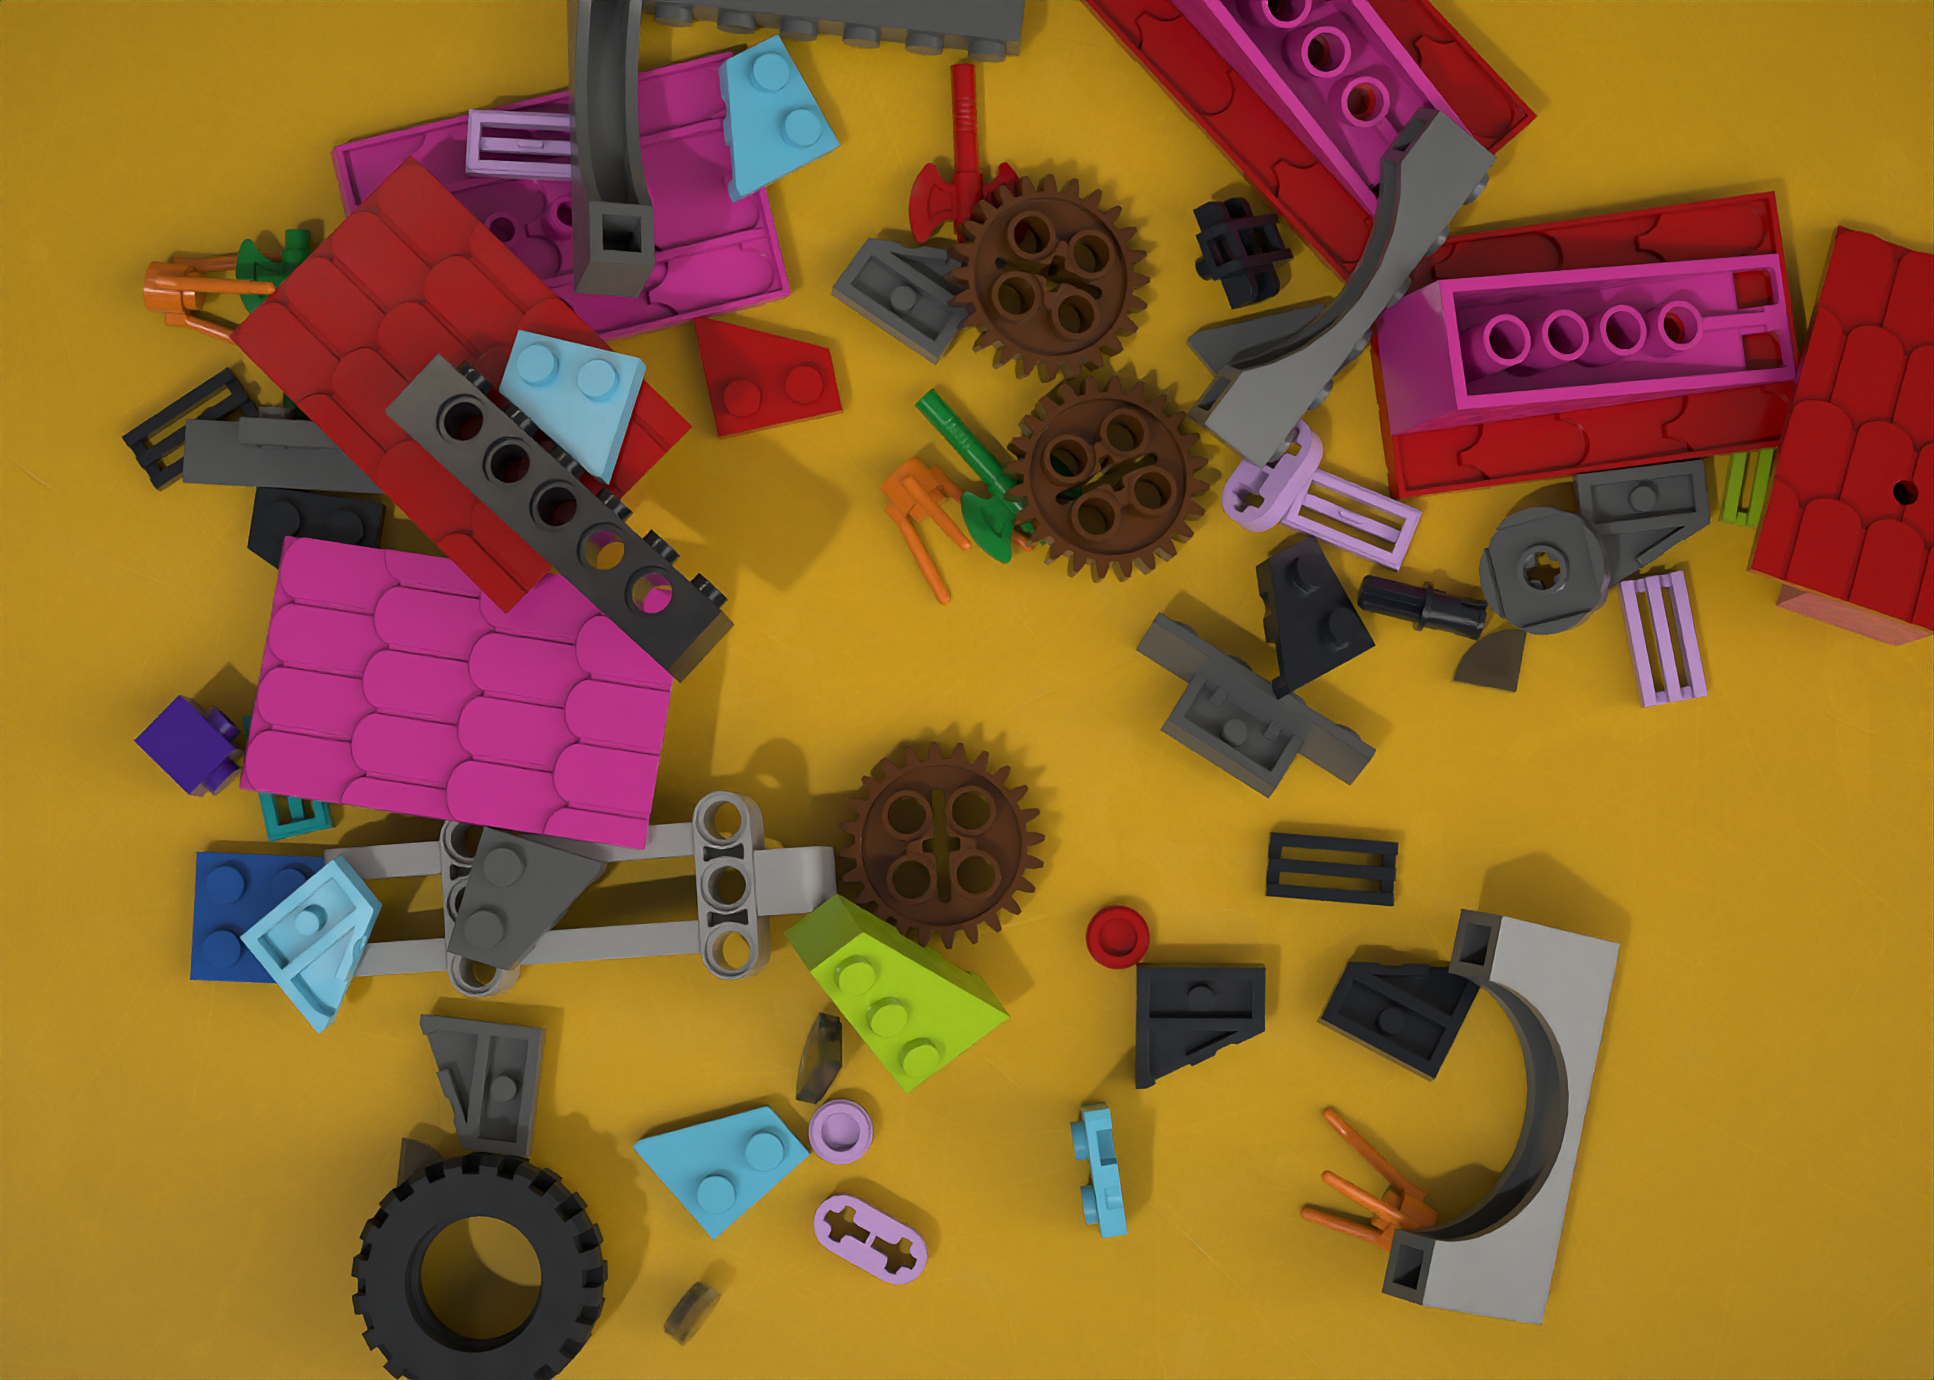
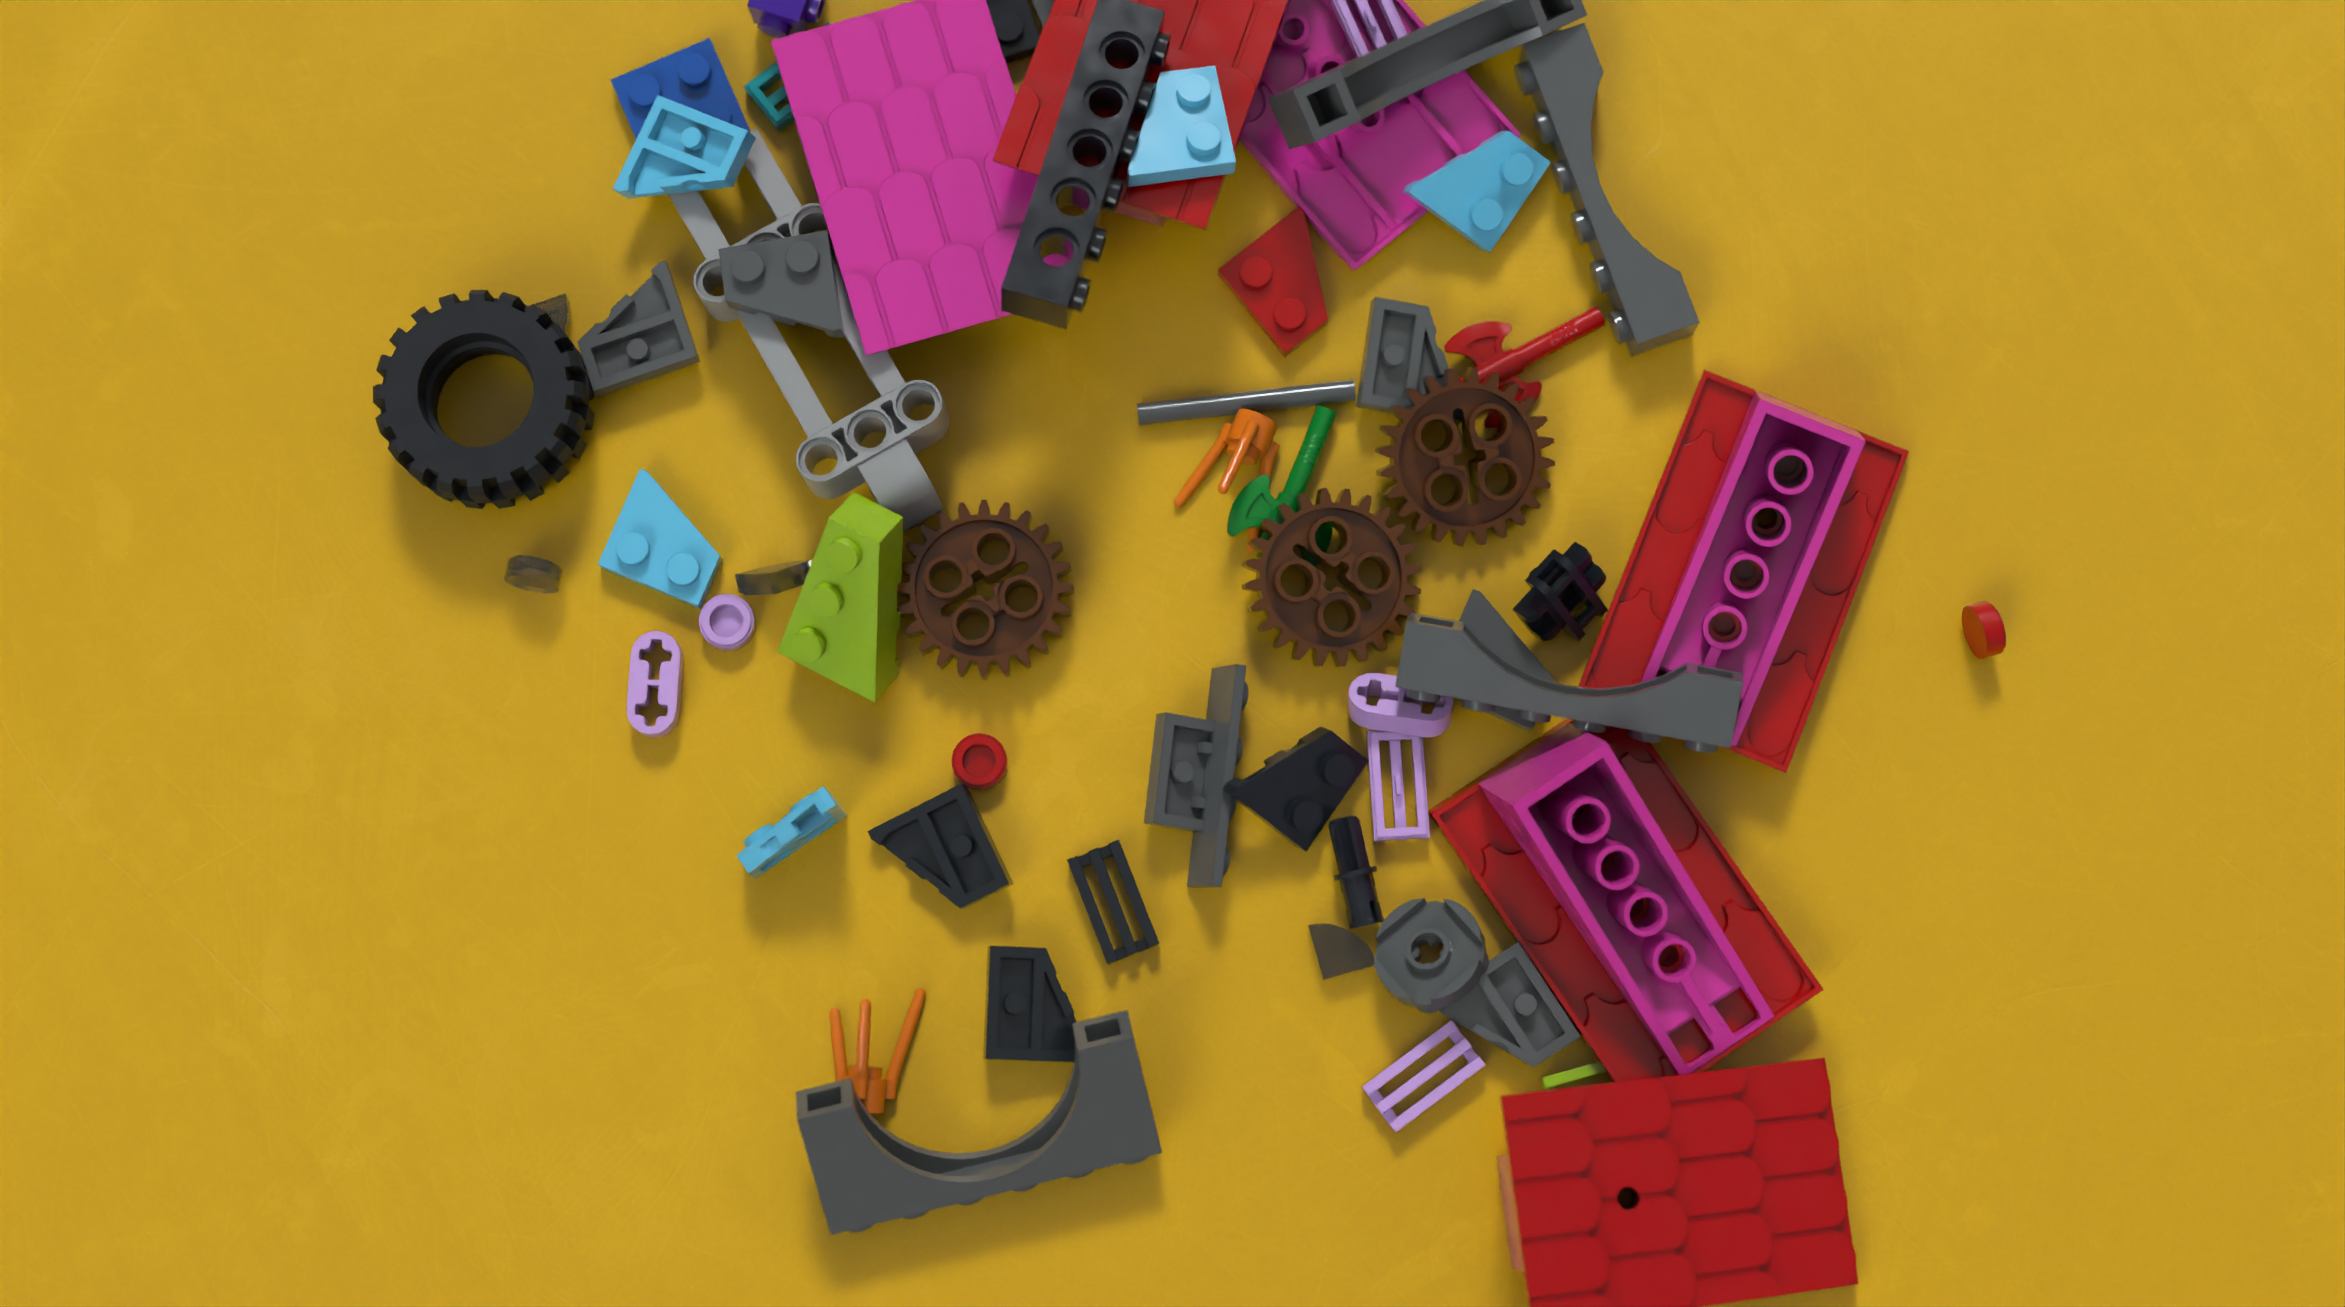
camera: 65 degrees right, 5 degrees down
none -> dark grey bar [1137,379,1356,425]

